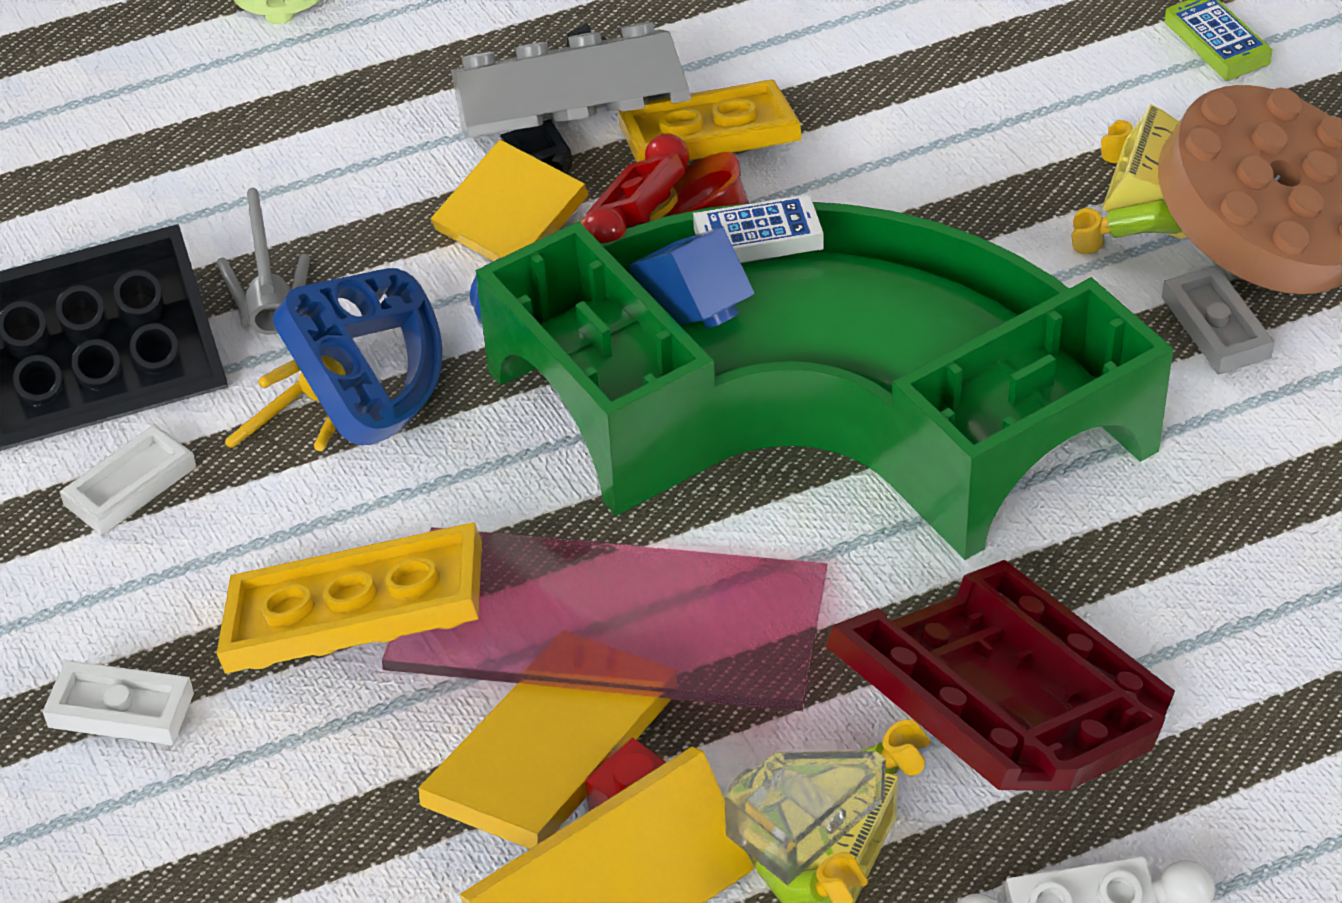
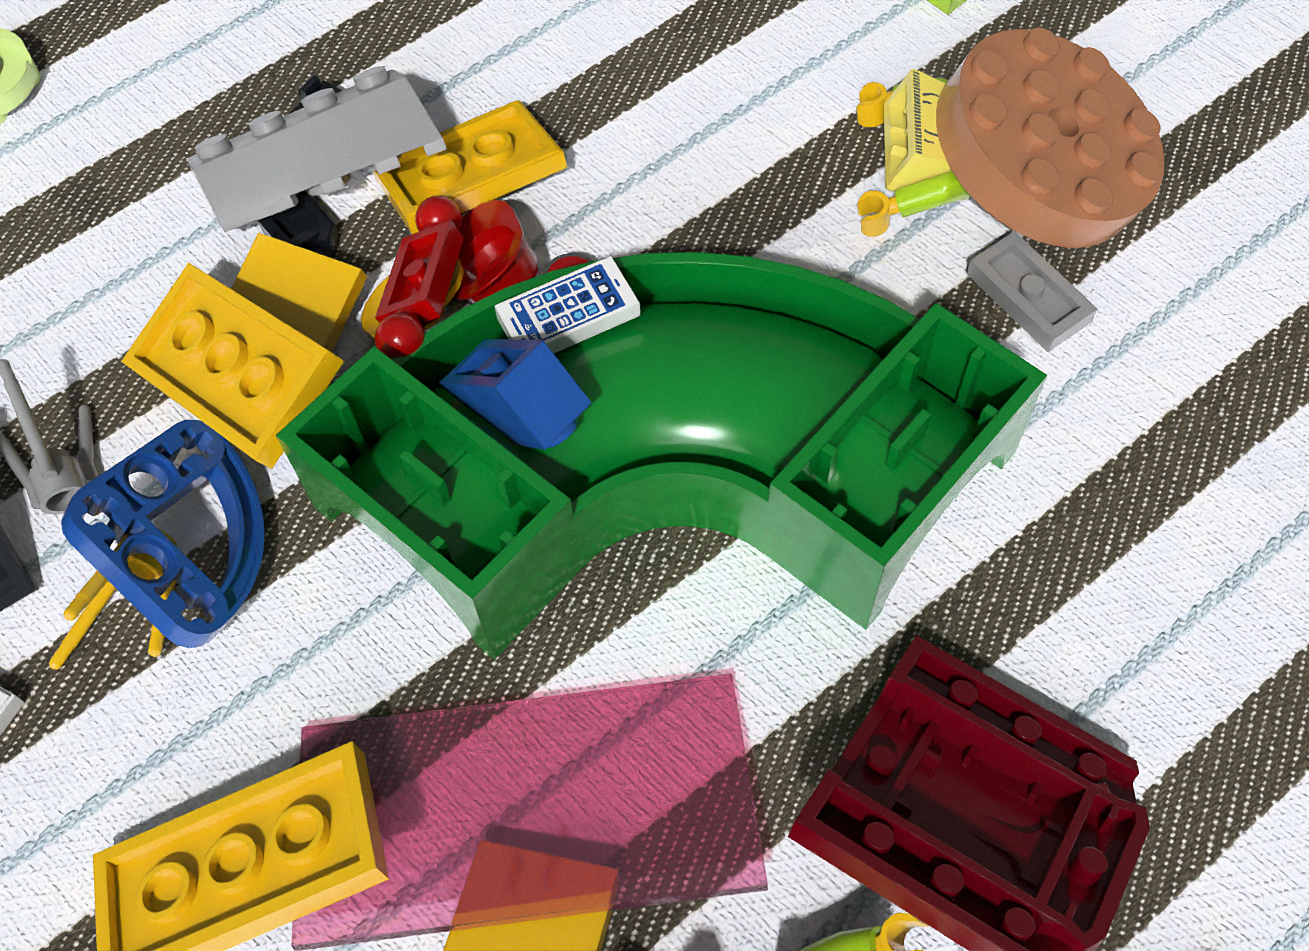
camera: 15 degrees left, 15 degrees up
none -> yellow plate [121,262,344,469]

